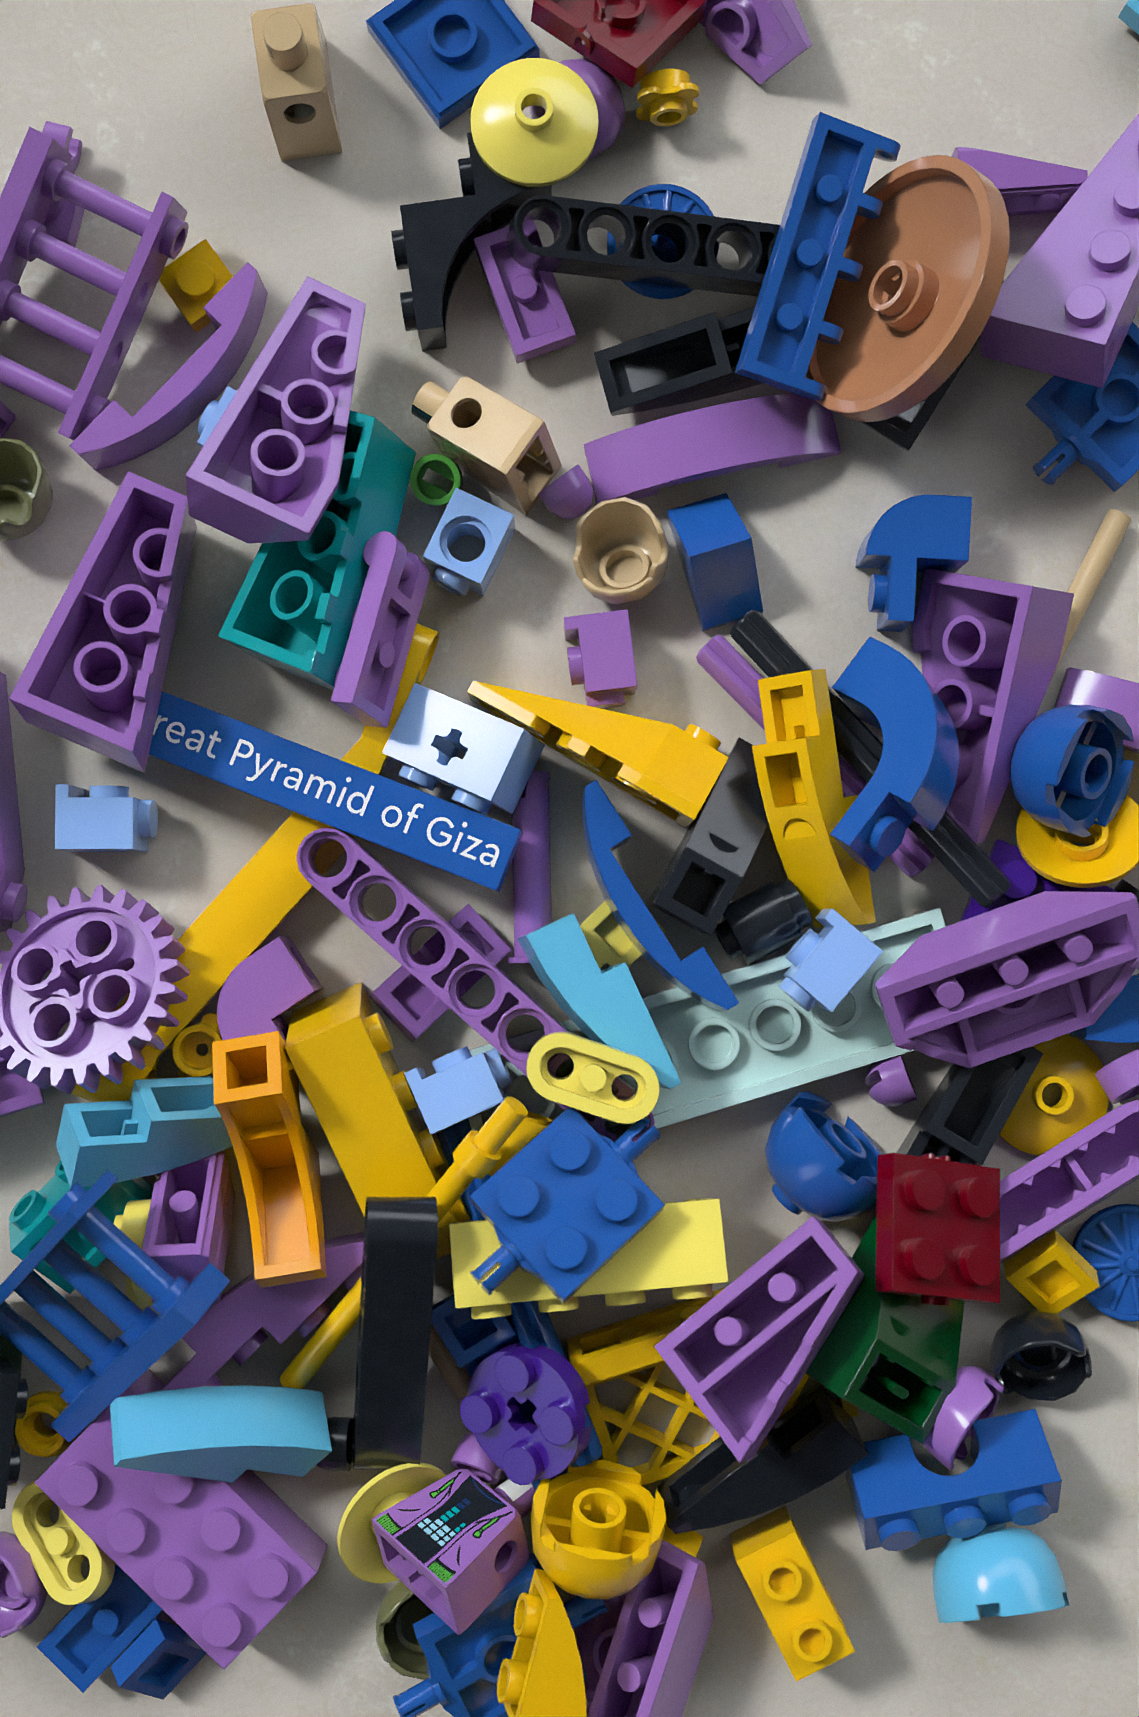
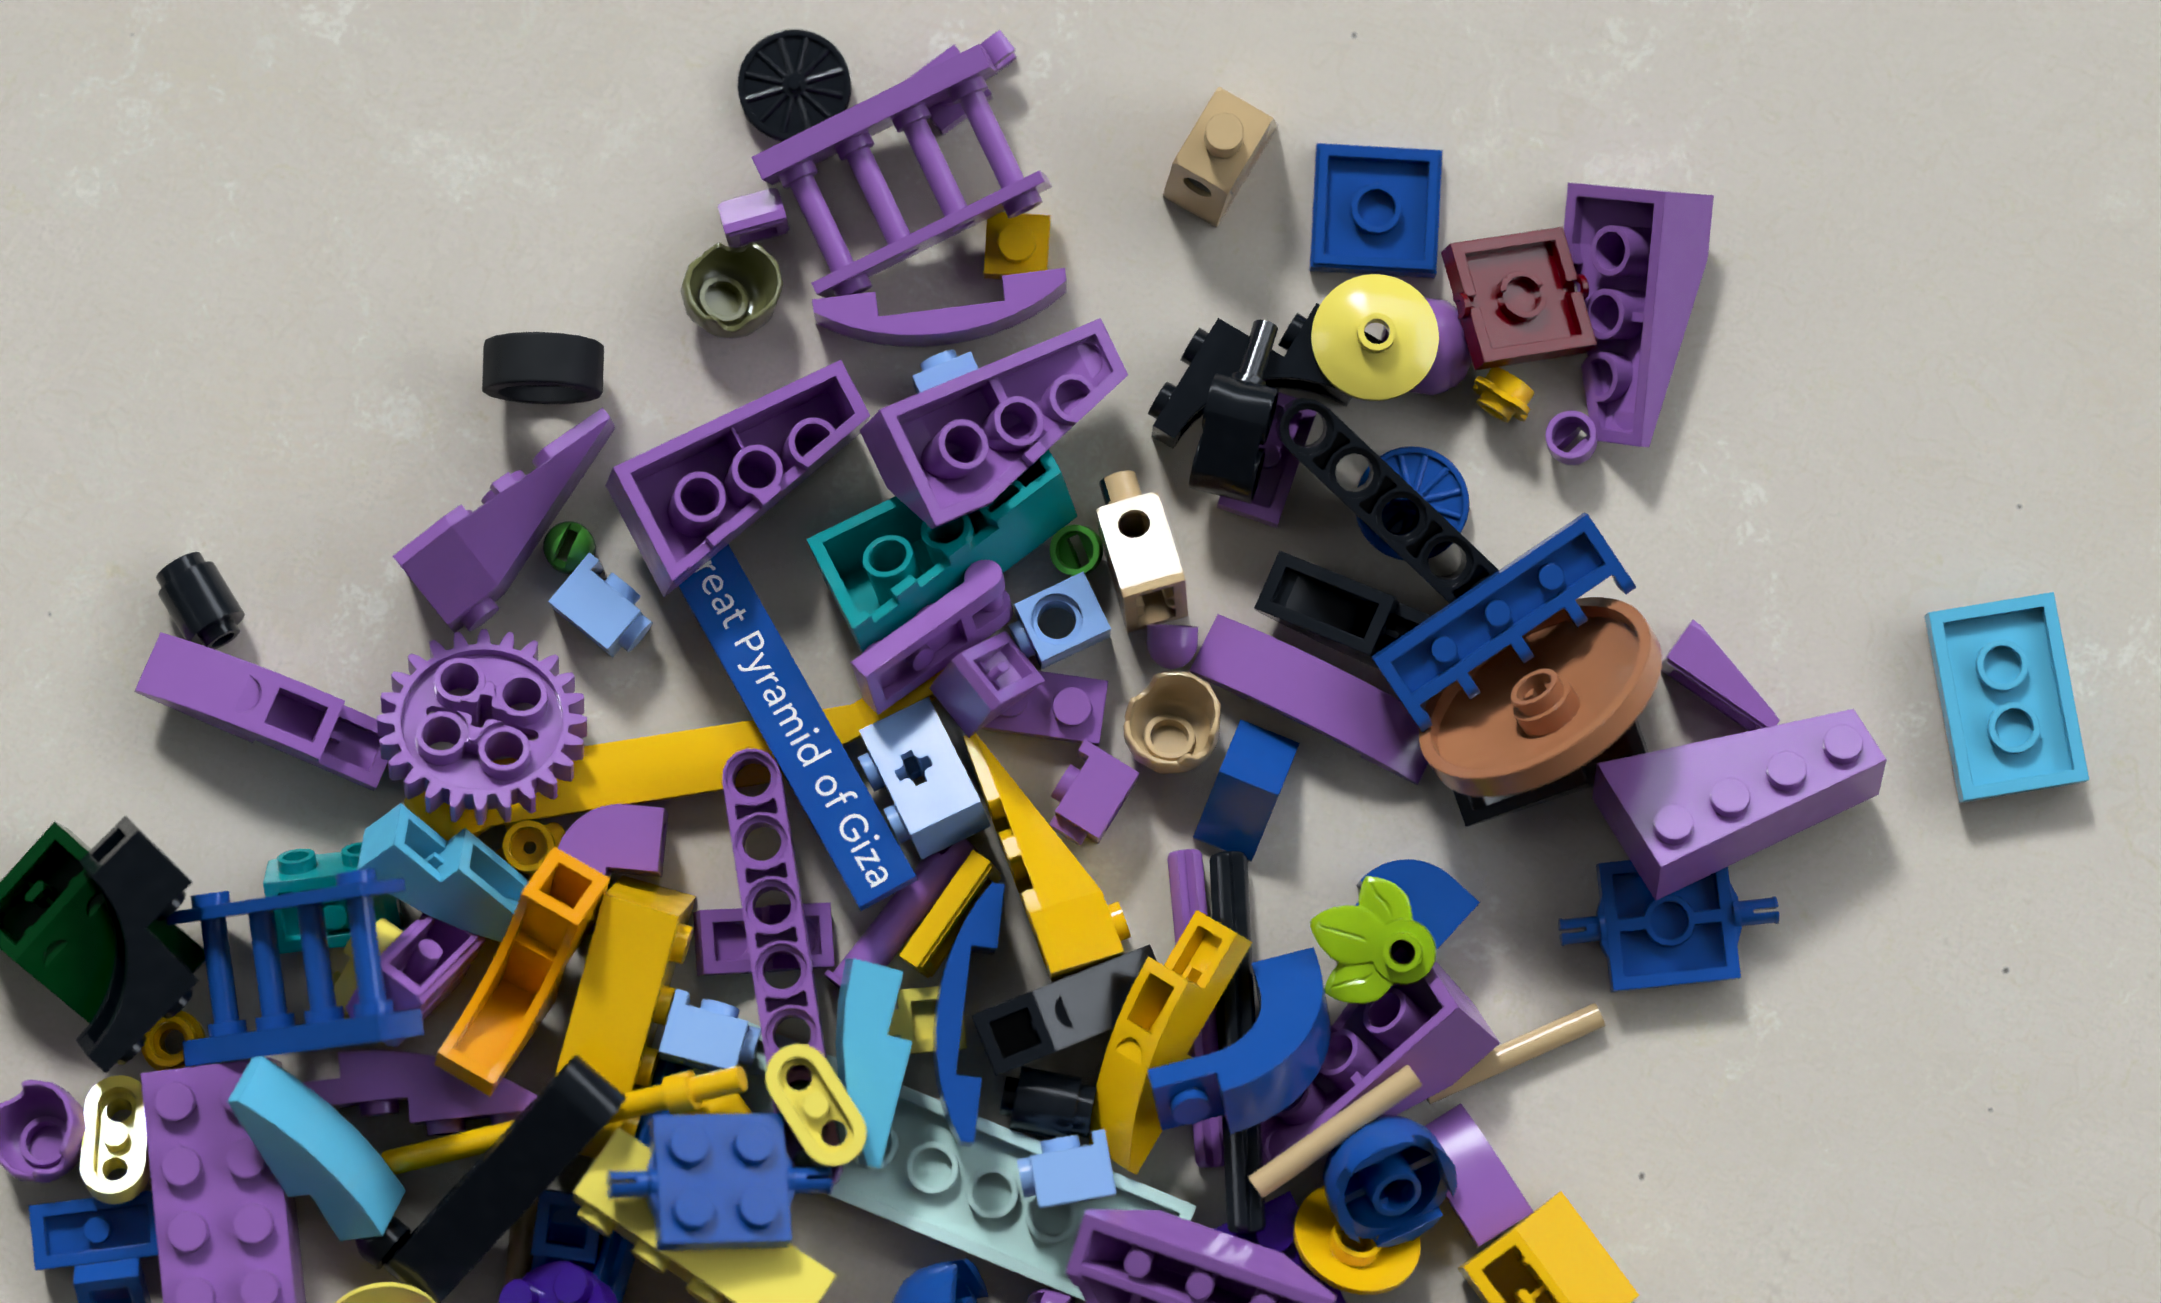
camera: 40 degrees right, 5 degrees down
none -> bright green hinge [543,521,596,574]
none -> yellow tile [899,850,1002,978]
none -> medium lavender slope [929,631,1045,738]
none -> medium lavender plate [981,671,1108,746]
none -> black beam [1189,319,1279,504]
none -> tan bar [1248,1064,1423,1198]
none -> lime plate [1310,876,1437,1004]
none -> medium lavender hinge [1545,411,1598,465]

